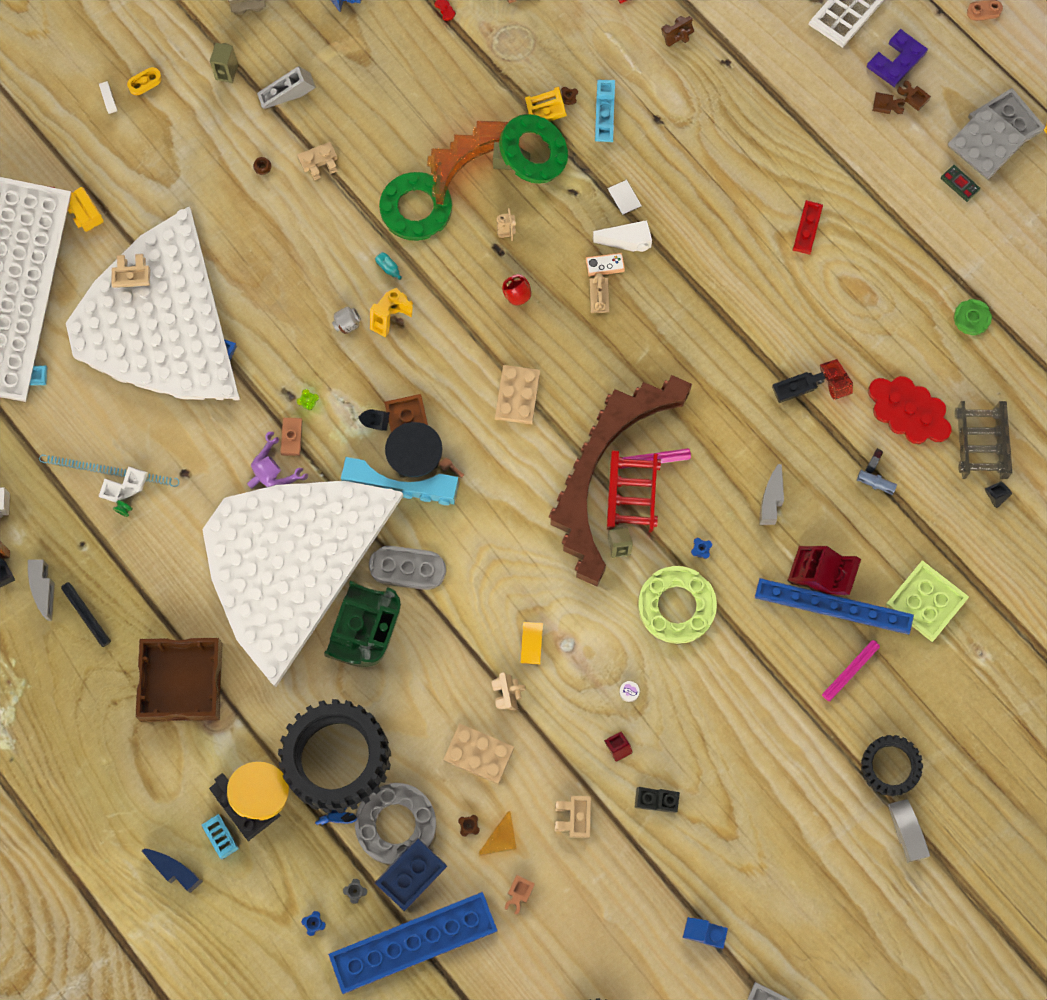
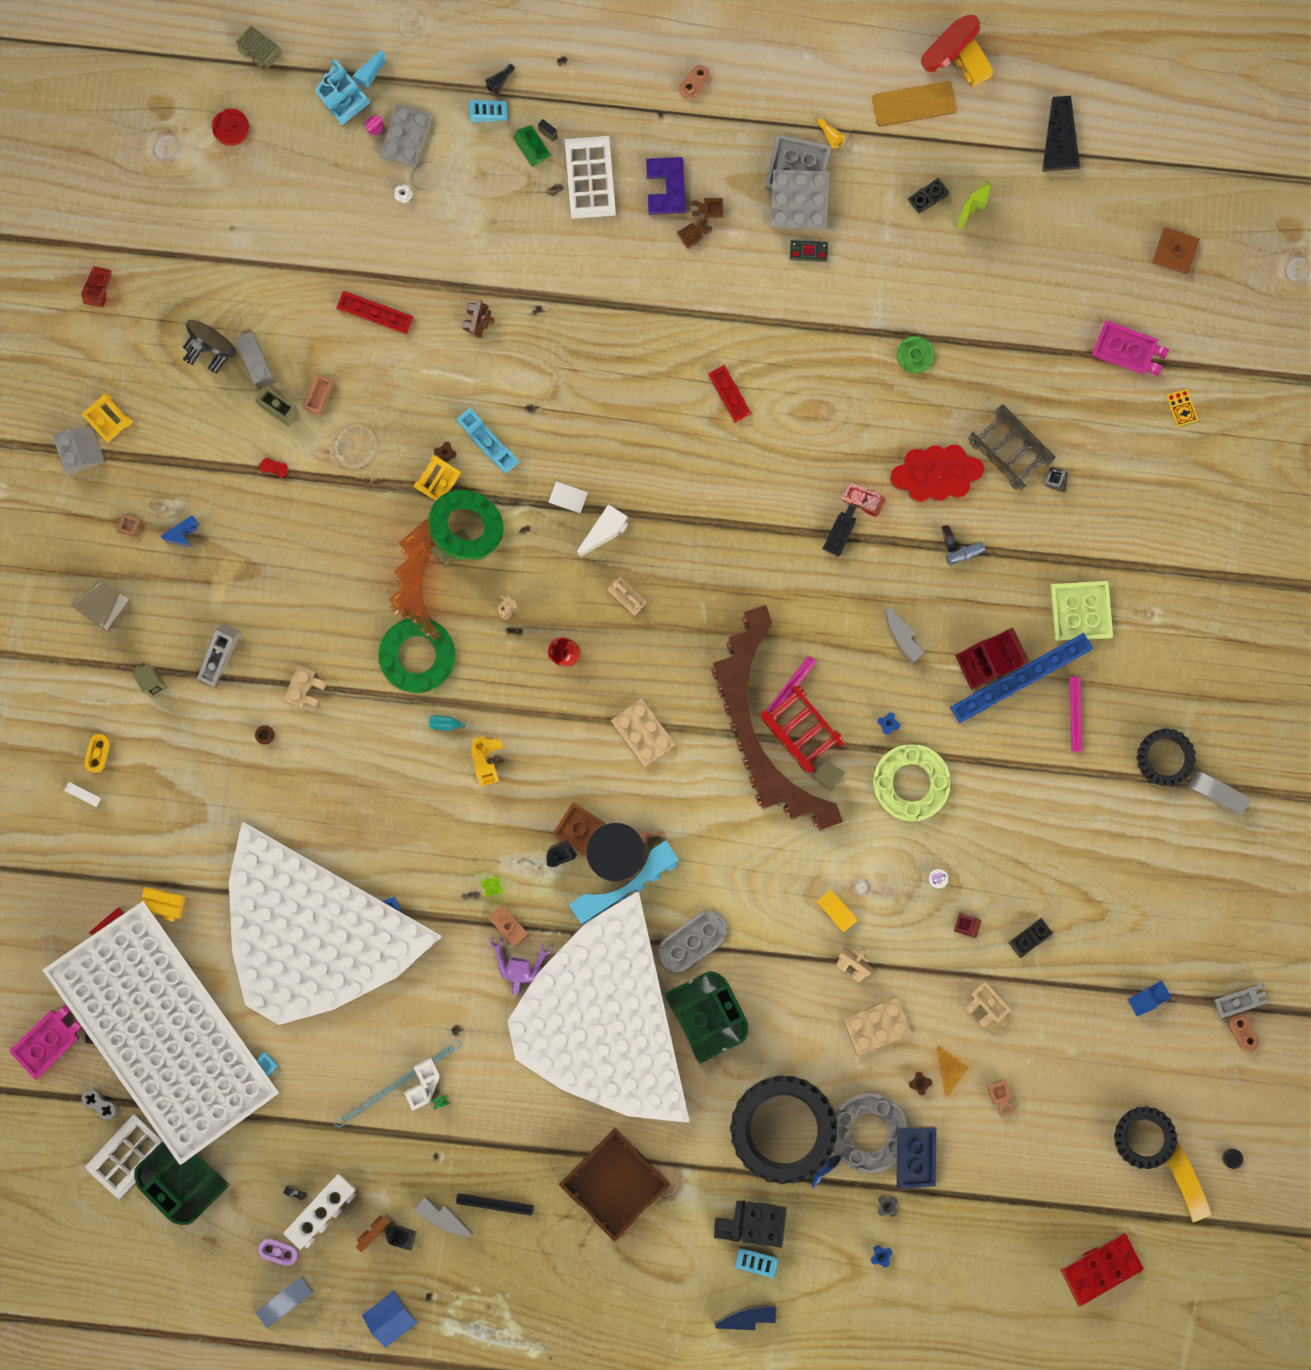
camera: 50 degrees left, 10 degrees up
tan plate [111,254,150,288] -> none
yellow tile [227,762,289,820] -> none
blue plate [328,892,498,994] -> none
light grey head [332,306,361,334] -> none
tile [585,253,625,277] -> none

